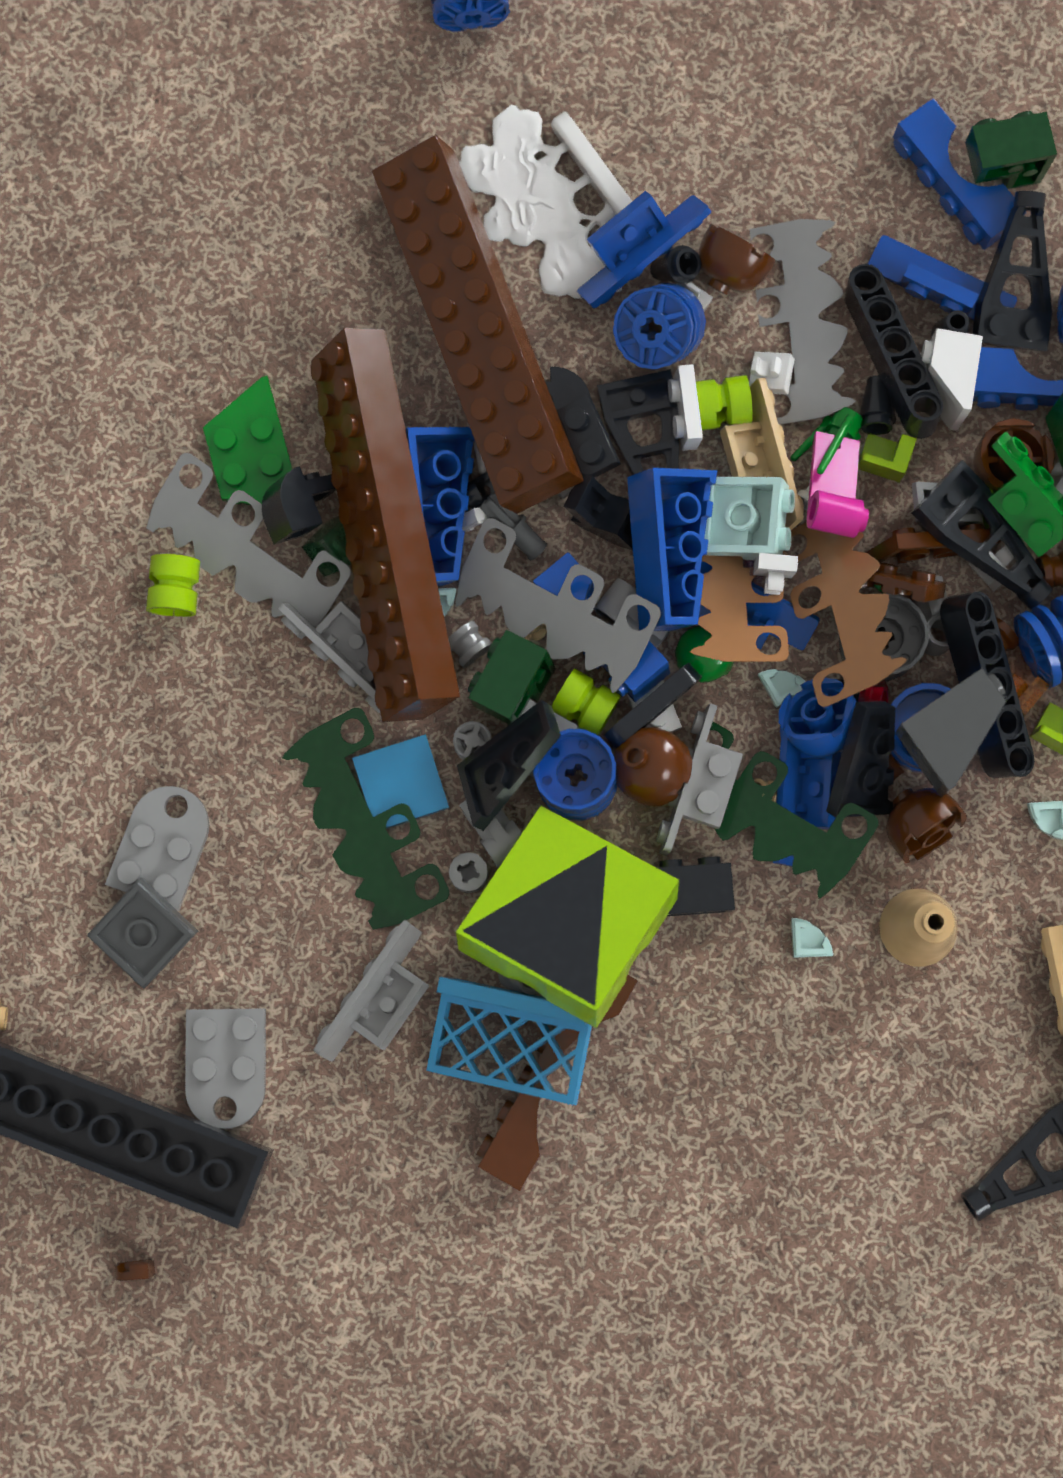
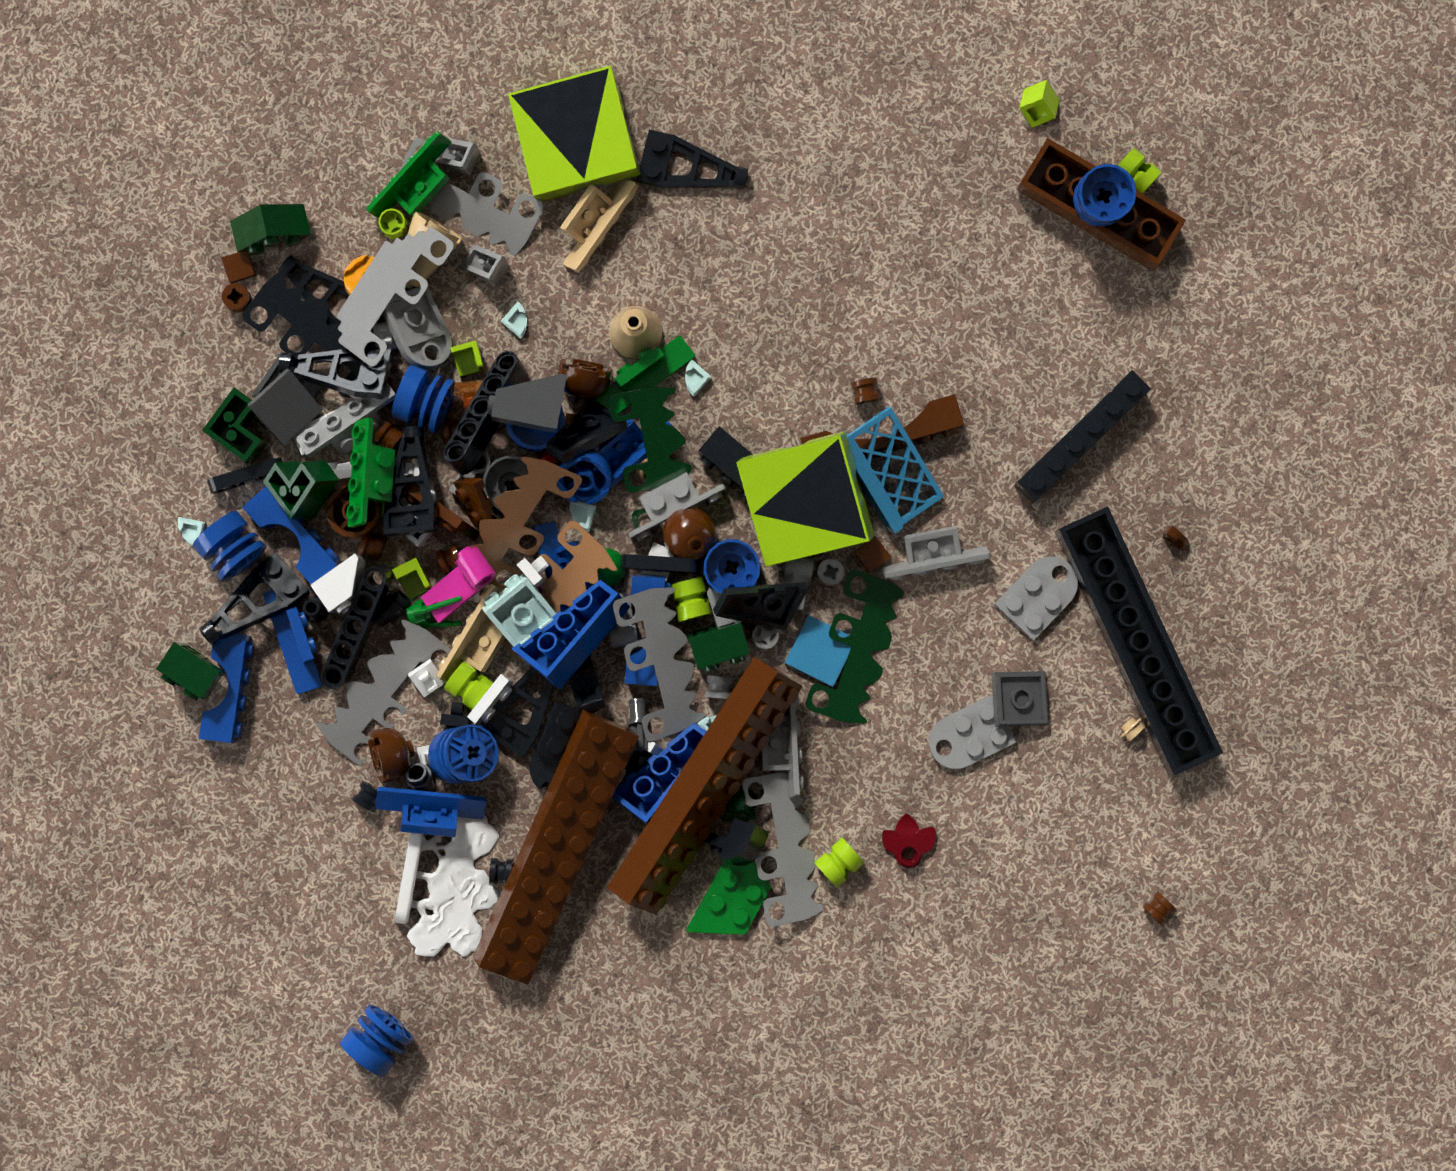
camera: 140 degrees left, 5 degrees up
none -> black wheel [351,781,377,813]
none -> reddish brown wheel [357,533,387,562]
none -> reddish brown wheel [435,543,460,576]
none -> black tile [440,702,470,728]
none -> black wheel [489,858,514,885]
none -> green bracket [595,336,695,414]
none -> reddish brown wheel [851,378,881,405]
none -> reddish brown tile [854,536,891,573]
none -> dark red plate [882,814,936,868]
none -> black brick [1014,370,1151,504]

